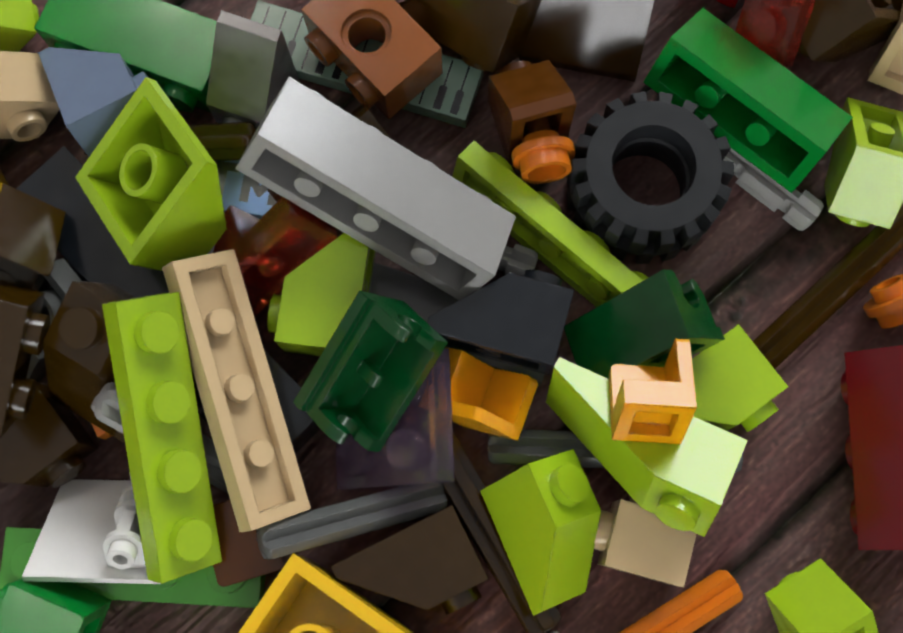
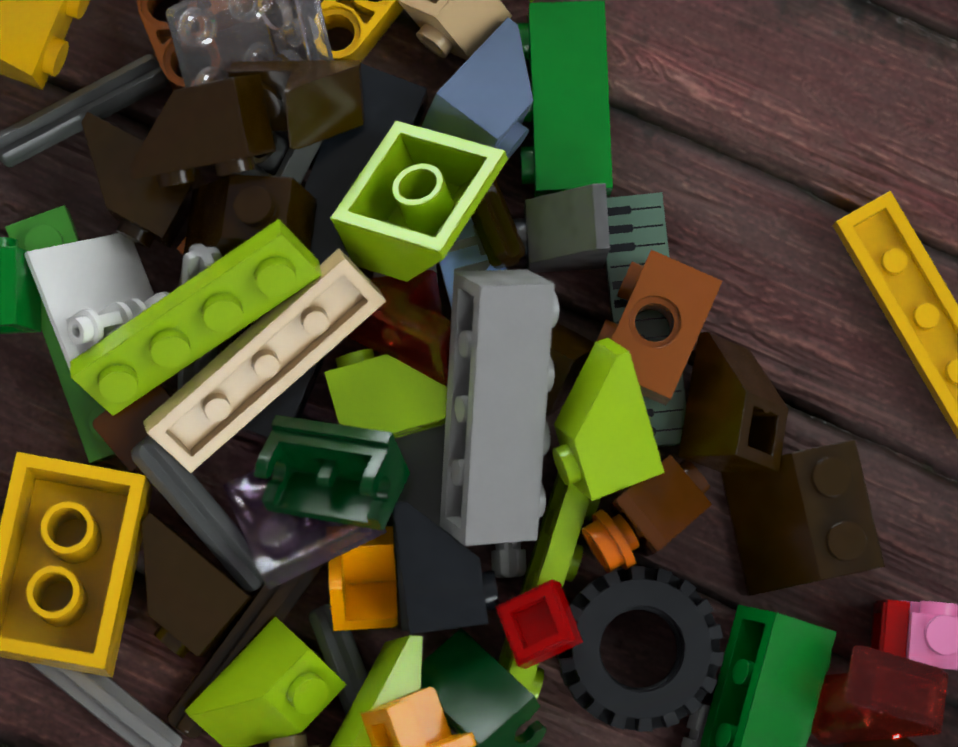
camera: 60 degrees right, 5 degrees up
none -> red tile [495,579,583,669]
none -> lime slope [553,337,665,501]

